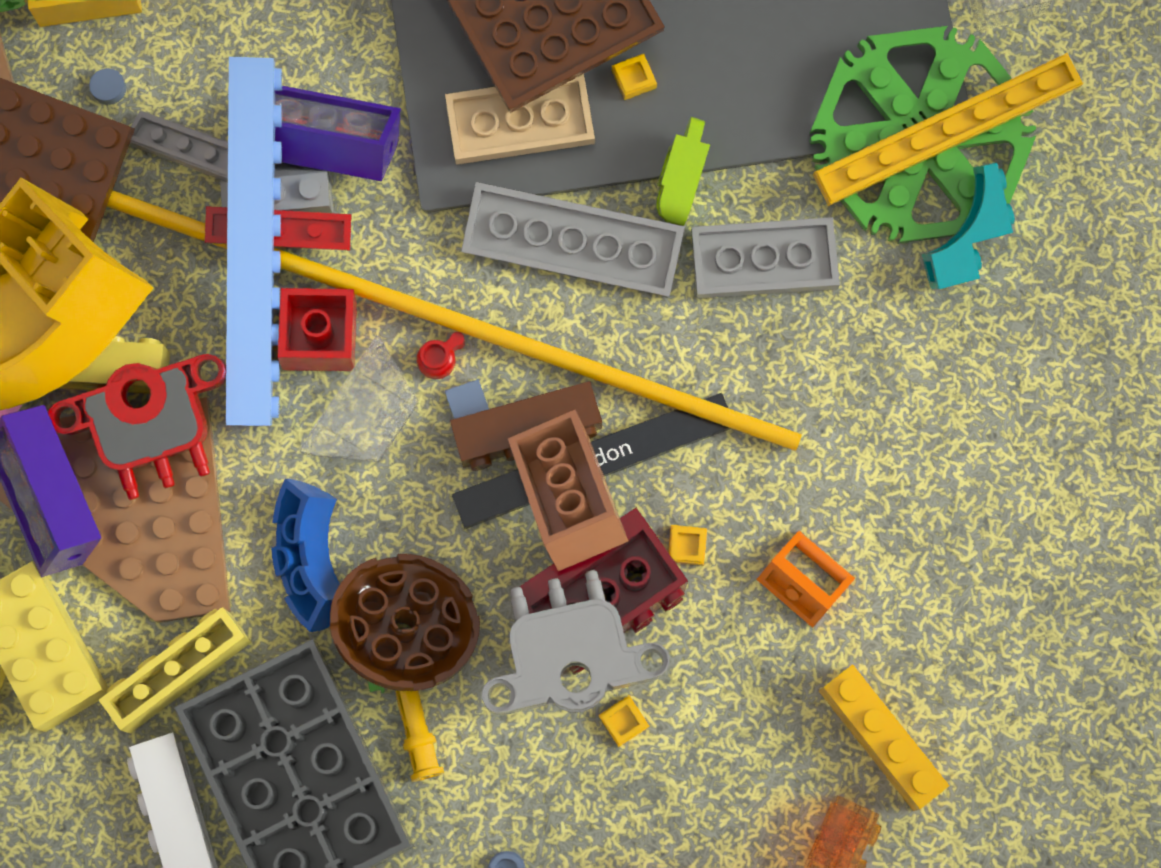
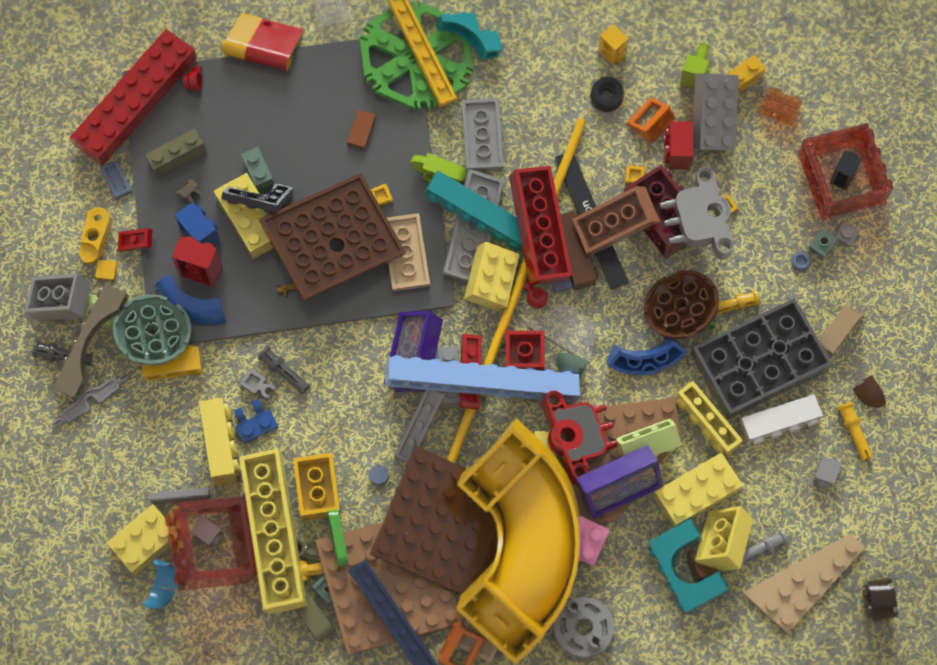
camera: 90 degrees left, 5 degrees down
none -> dark orange tile [347,110,376,150]
none -> teal brick [424,170,523,251]
none -> light yellow brick [464,242,520,311]
none -> red brick [509,165,573,286]
none -> sand green brick [556,353,587,382]
none -> black tyre [590,77,624,112]
none -> yellow brick [598,24,629,65]
none -> yellowish green brick [616,419,682,457]
none -> red brick [663,121,693,170]
none -> lime brick [679,43,711,90]
none -> light grey brick [693,74,739,150]

